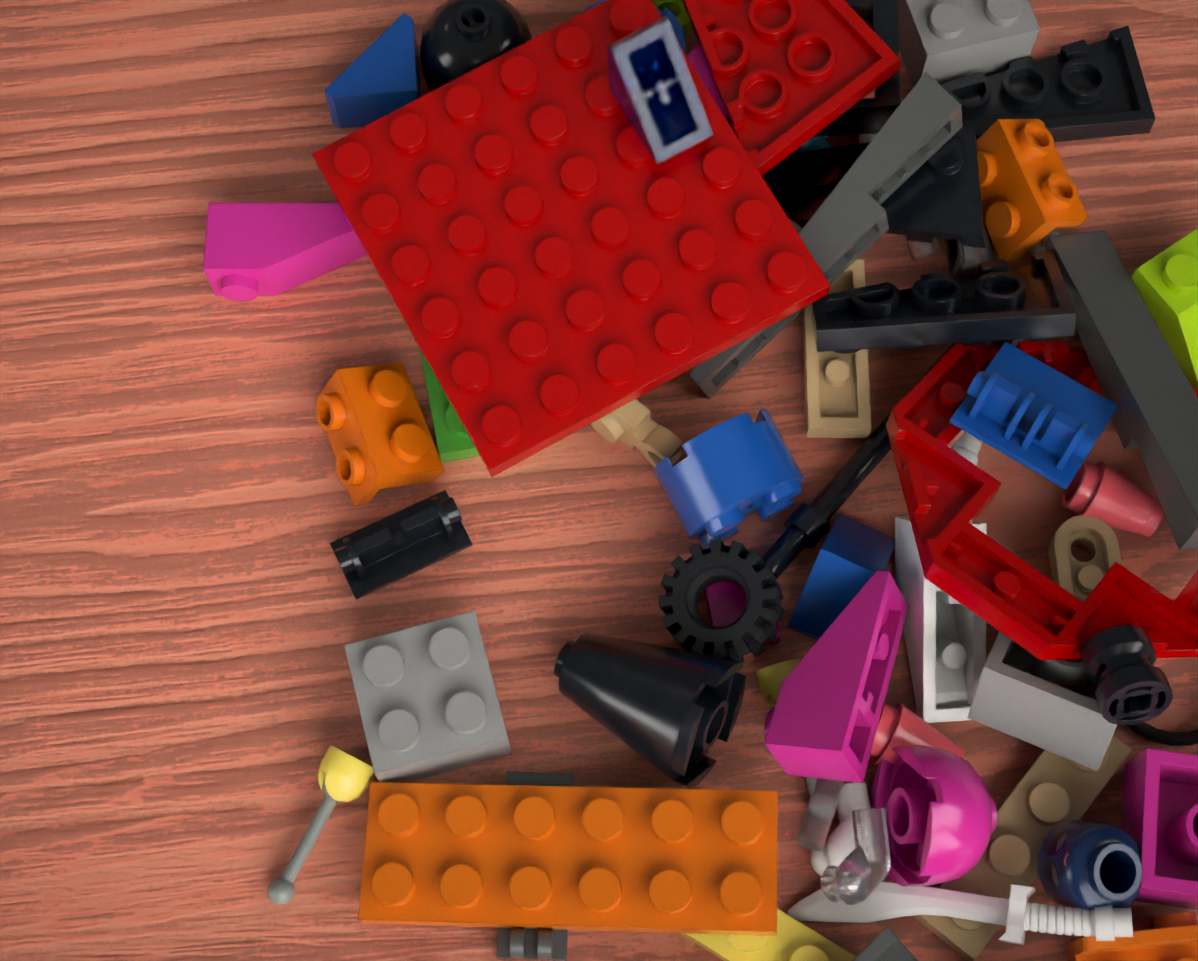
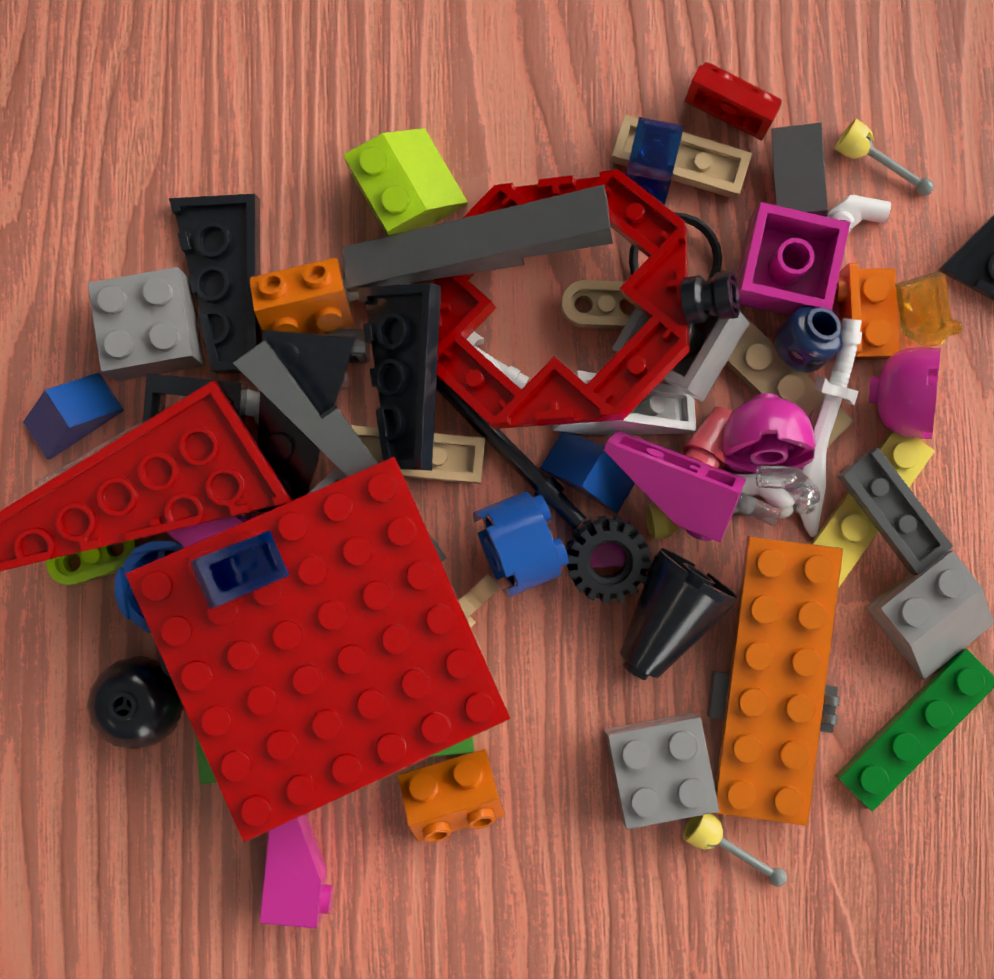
camera: 85 degrees left, 15 degrees up
blue slope [324,13,421,128] -> none
black hinge [330,490,473,600] -> none
blue hinge [949,342,1119,490] -> none
coral cone [1062,460,1164,537] -> none

